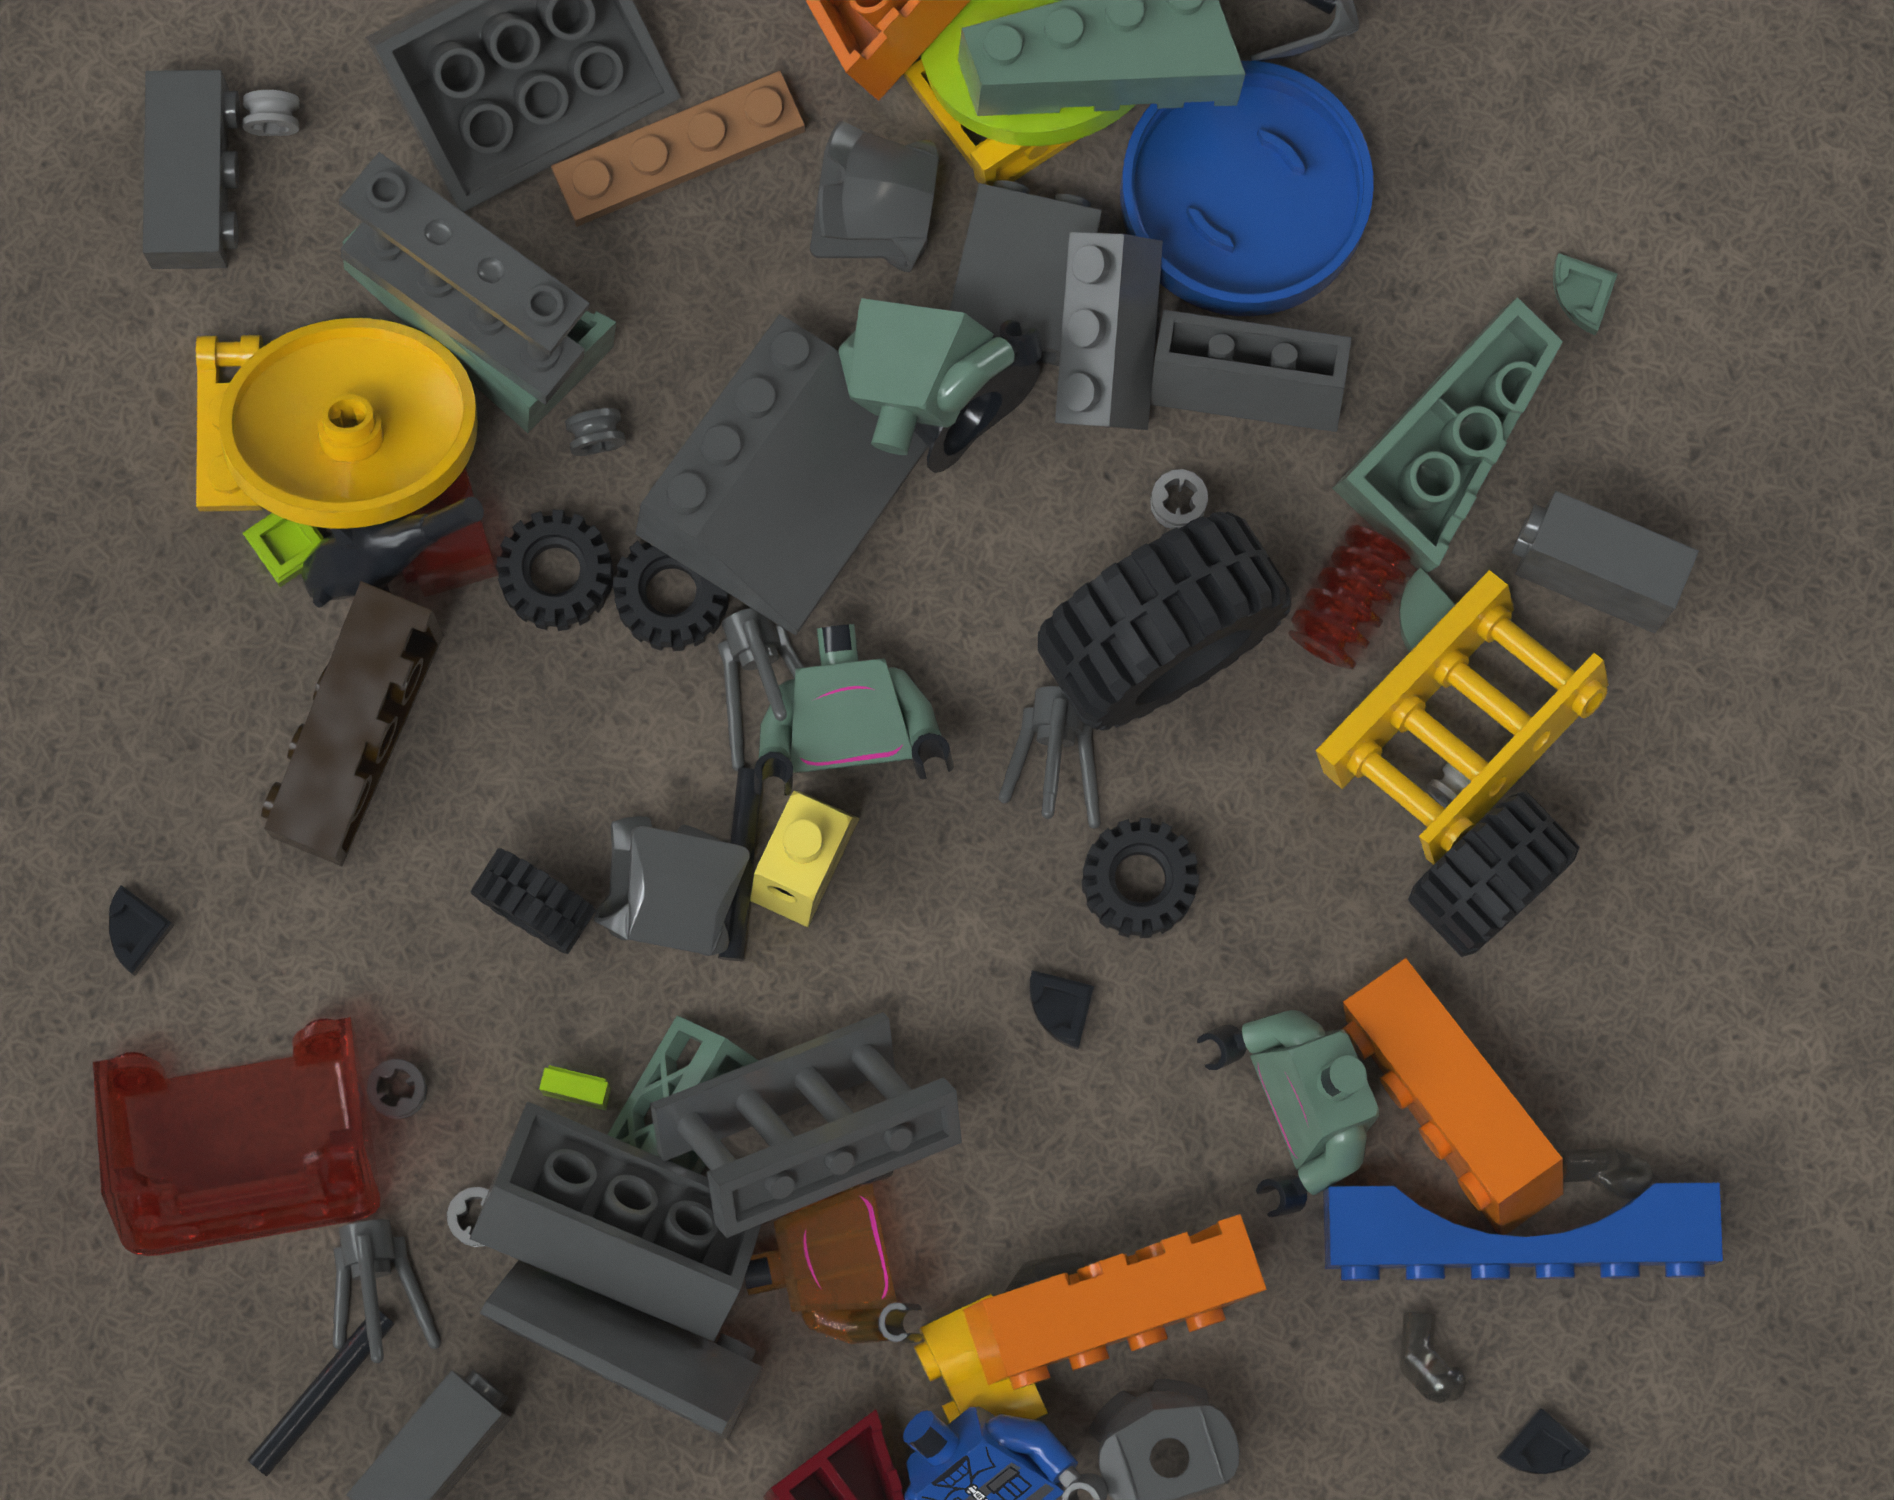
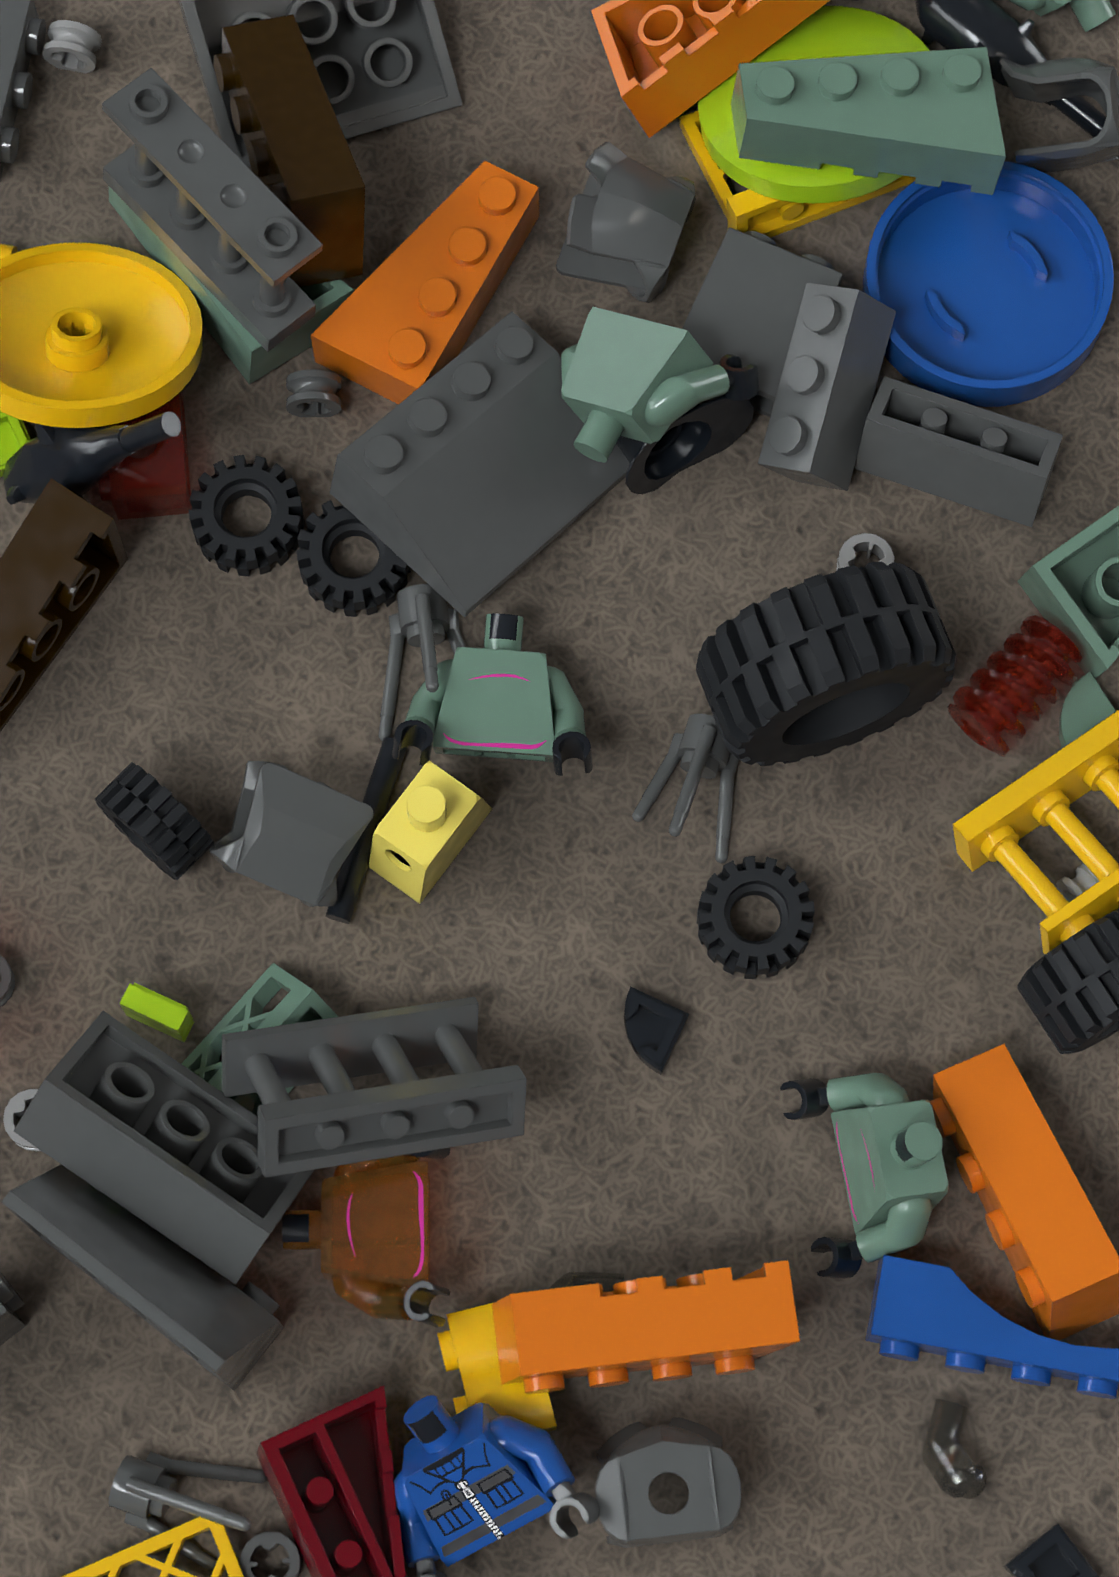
camera: 15 degrees right, 5 degrees down
medium nougat plate [551,71,805,227] -> none
none -> dark brown wedge [214,14,365,287]
none -> orange wedge [310,161,539,404]

